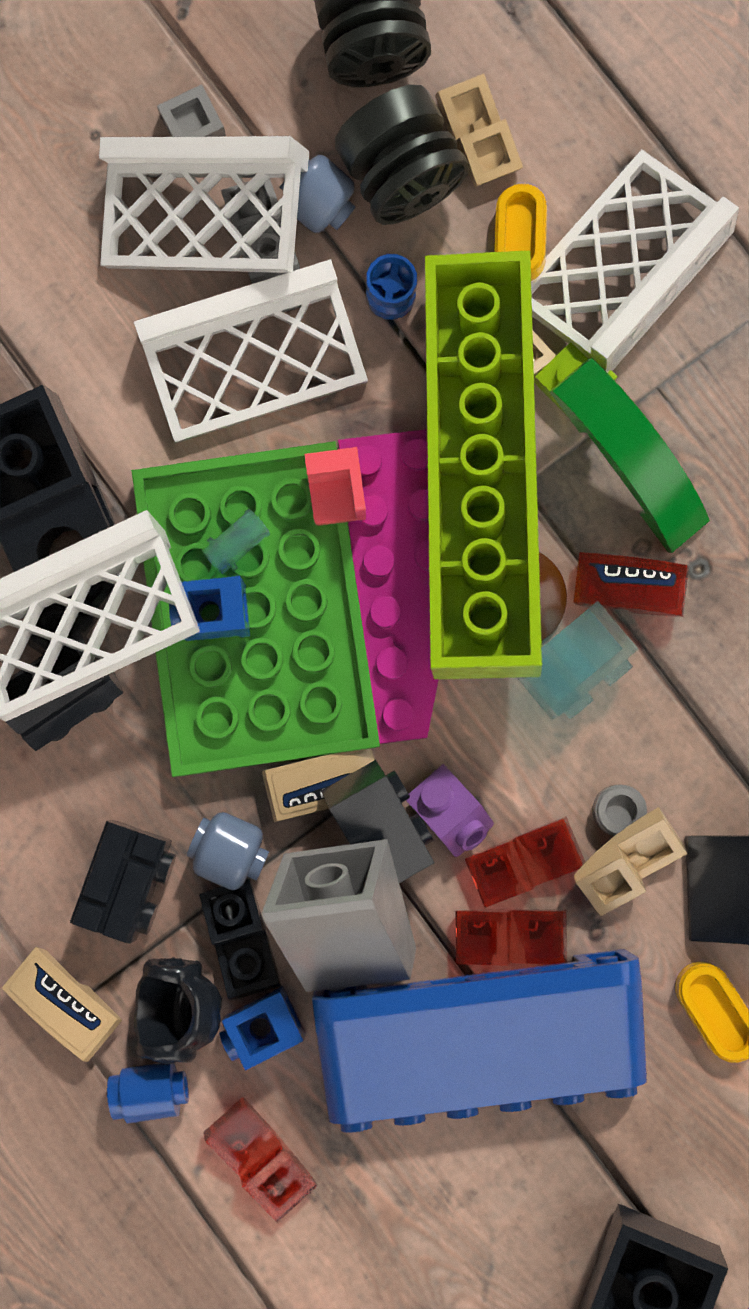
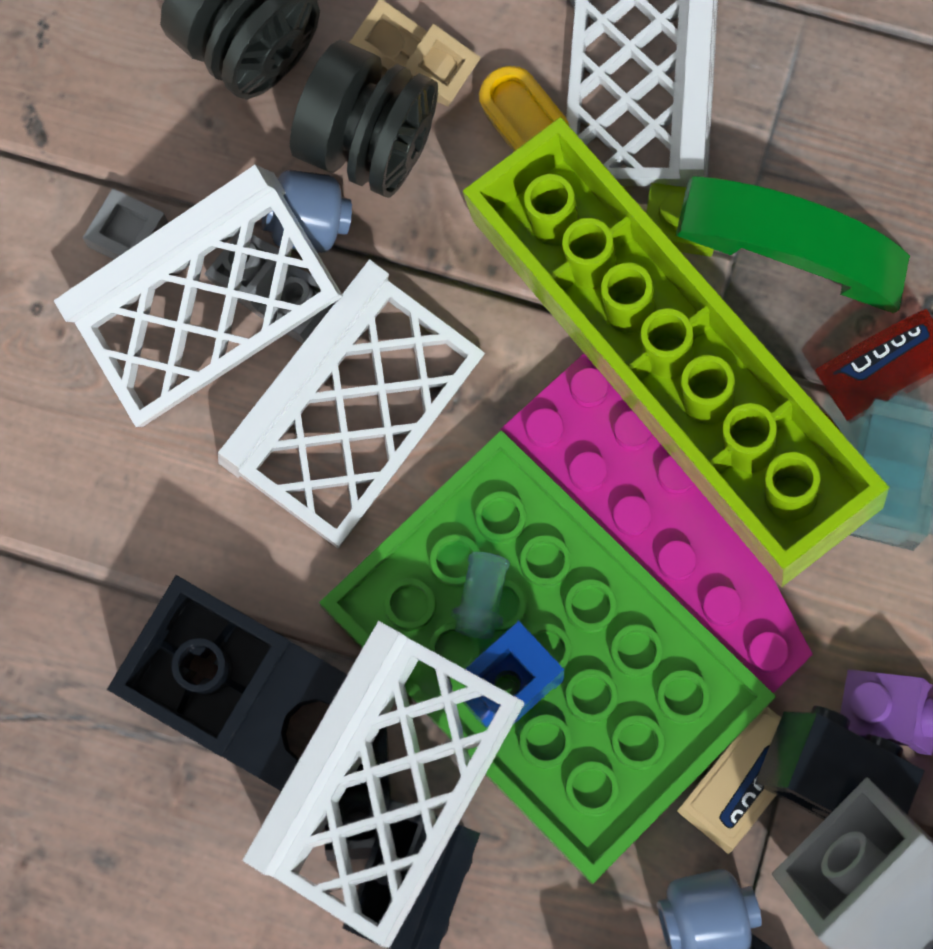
camera: 30 degrees left, 10 degrees down
coral panel [304,447,366,526] -> none
blue wheel [366,254,417,320] -> none

